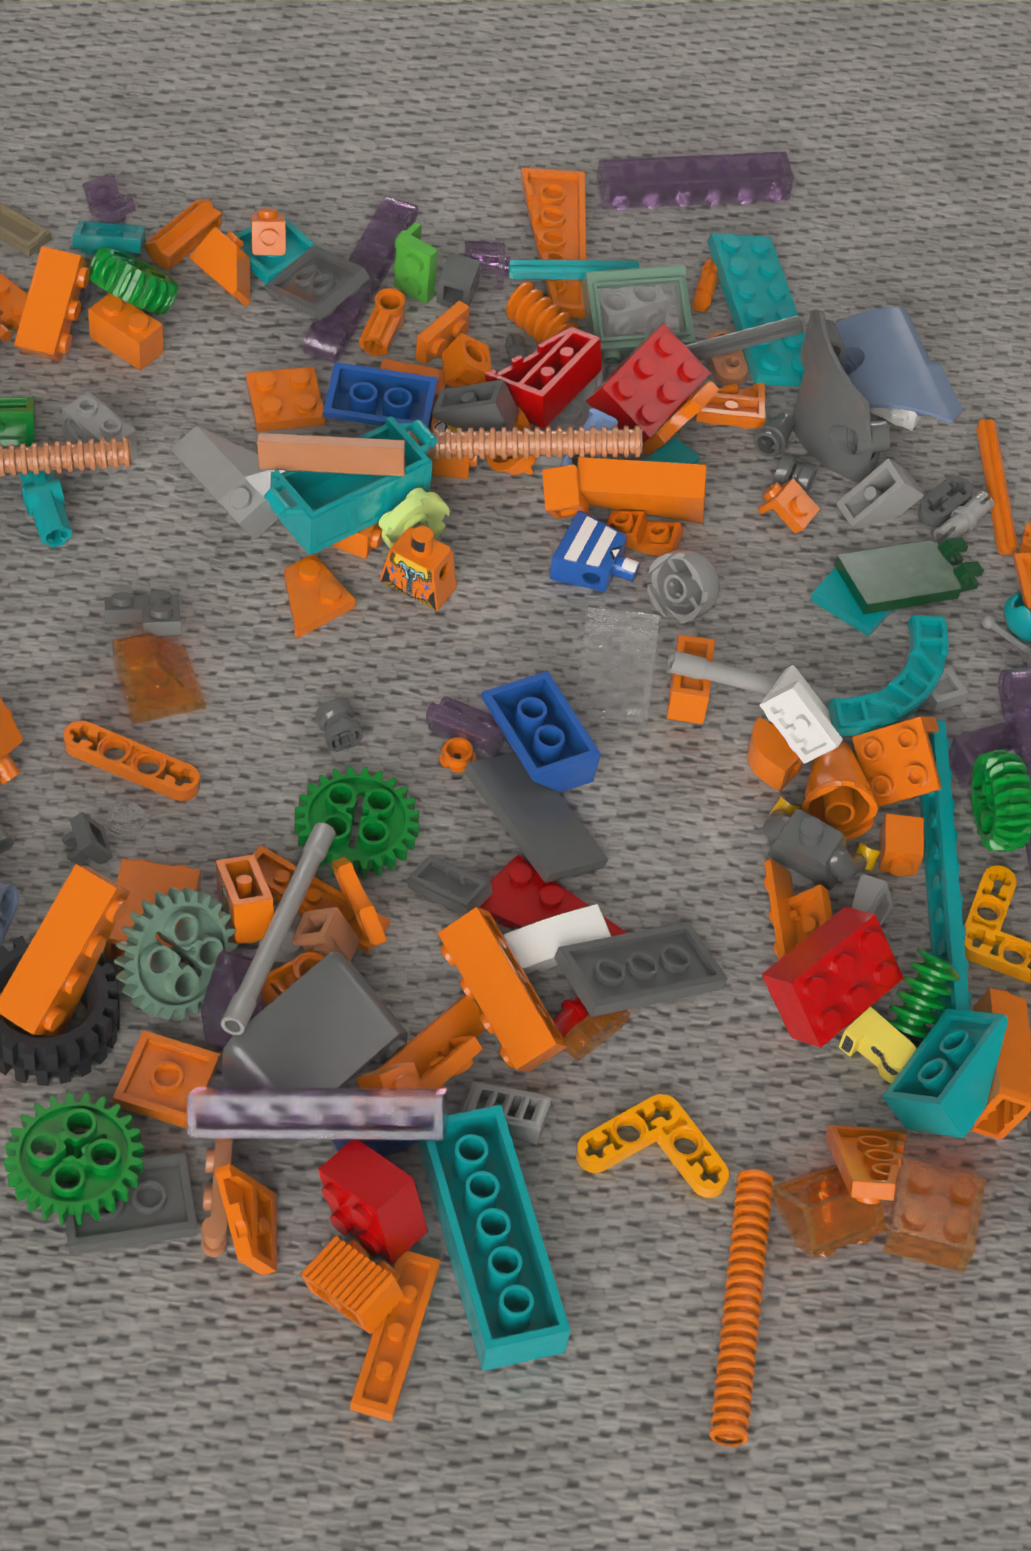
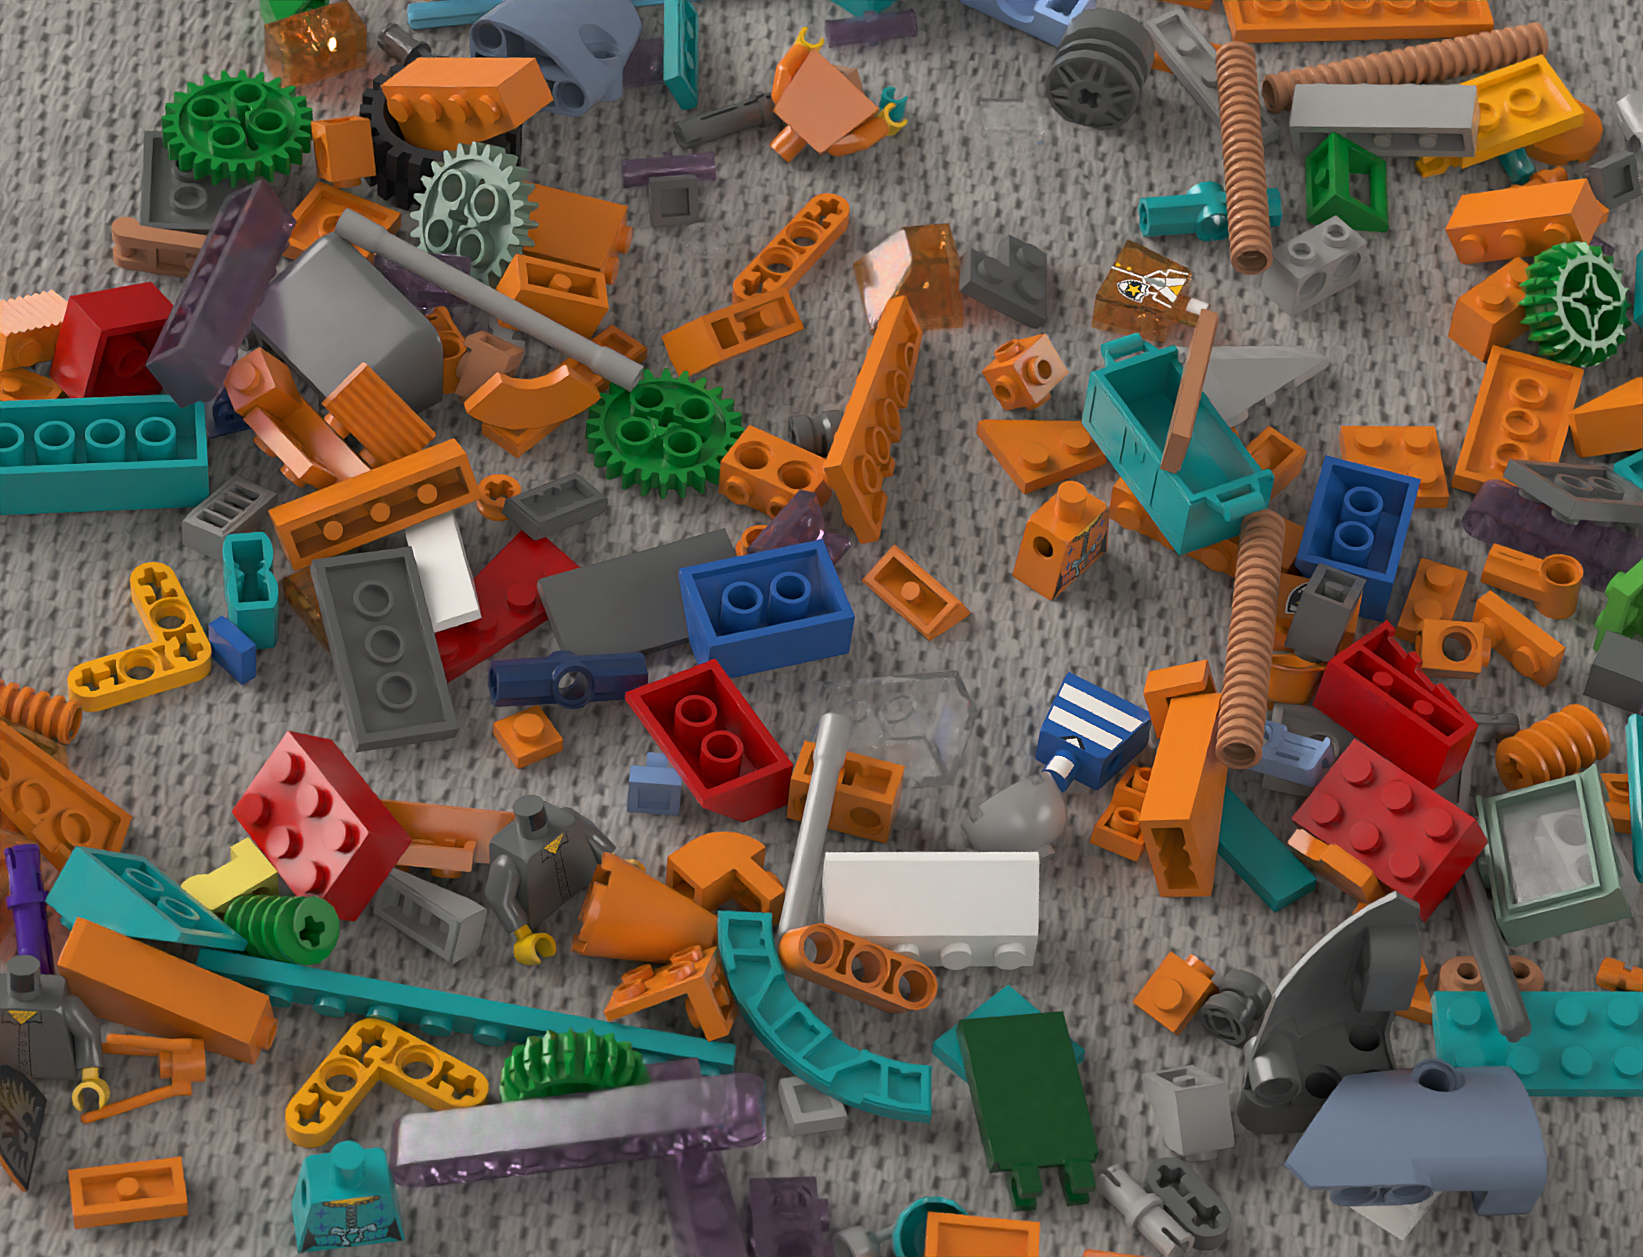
camera: 100 degrees right, 5 degrees down
orange wing [216,1163,277,1275] -> none
yellowish green plate [379,488,450,549] -> none
white bracket [760,665,843,764] -> none
orange brick [879,813,924,877] -> none
none -> dark purple pin [4,844,55,975]
none -> blue tile [208,615,256,685]
none -> teal brick [222,532,279,649]
none -> orange brick [311,115,376,188]
none -> orange brick [321,362,437,469]
none -> orange bush [477,474,521,521]
none -> dark blue piece [488,650,648,709]
none -> orange plate [493,705,563,769]
none -> clear purple pin [621,151,716,189]
none -> red slope [625,659,794,823]
none -> medium blue tile [627,752,682,816]
none -> orange slope [661,286,804,377]
none -> orange brick [718,425,832,531]
none -> orange beam [778,923,938,1014]
none -> white slope [818,852,1039,970]
none -> orange wing [823,295,923,544]
none -> orange slope [861,544,971,641]
none -> orange brick [981,333,1069,411]
none -> clear orange torso [1091,239,1210,343]
none -> orange plate [1451,345,1585,513]

